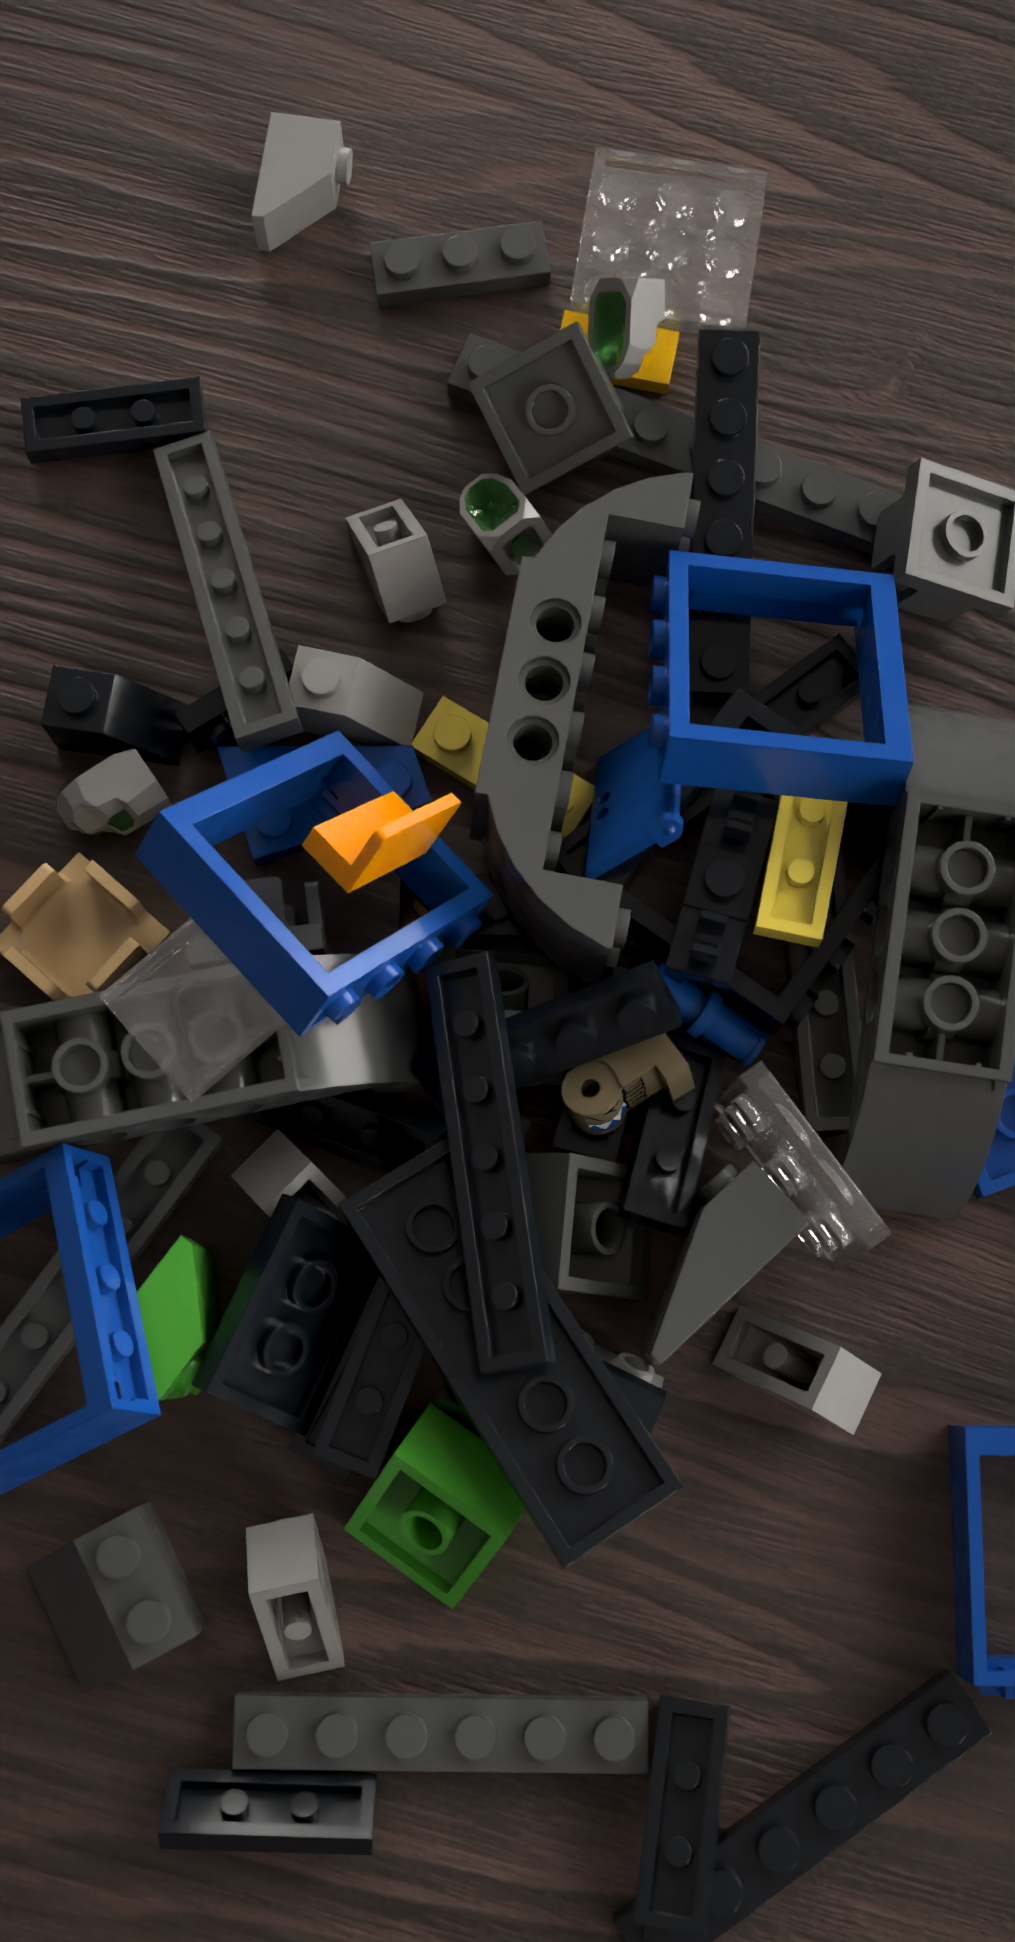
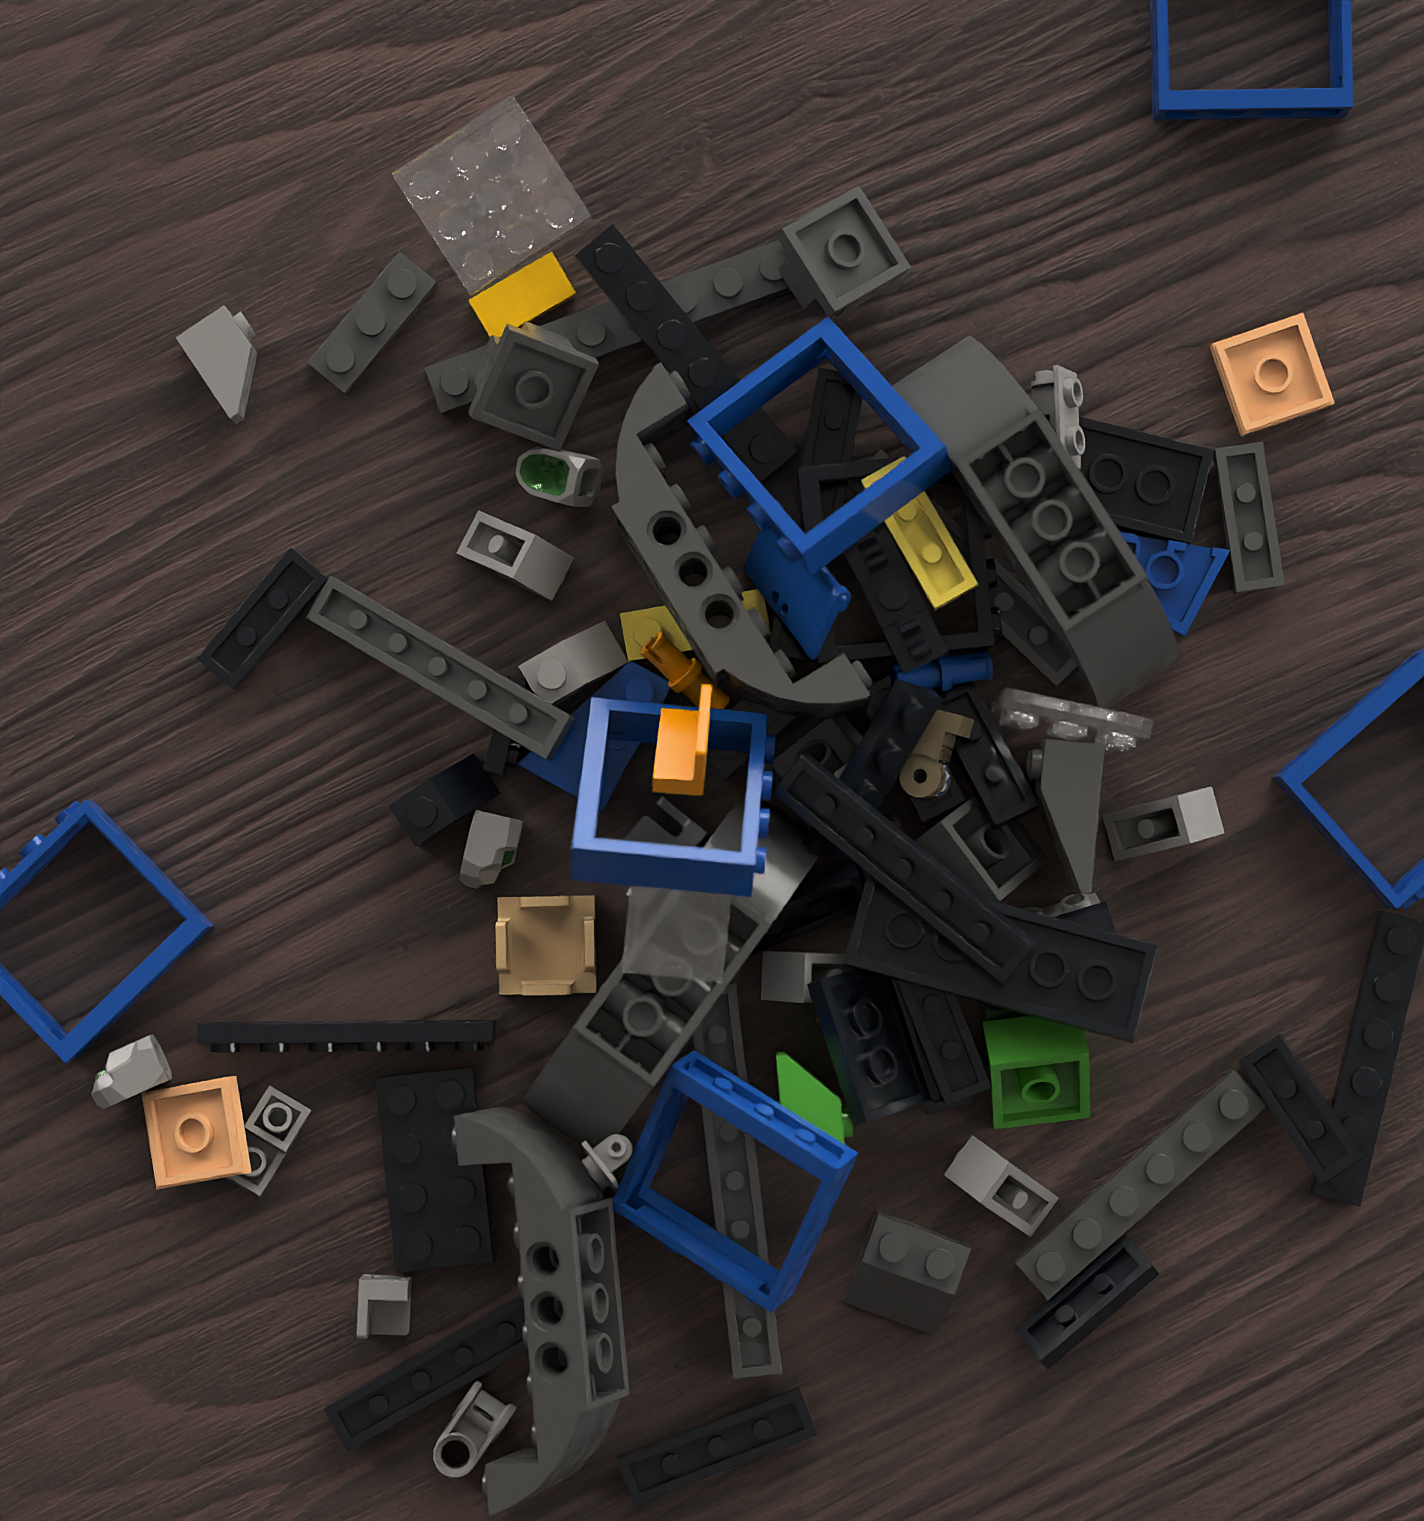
camera: 40 degrees left, 10 degrees up
light grey rock [588,278,665,379] -> none
none -> light orange pin [640,631,730,710]

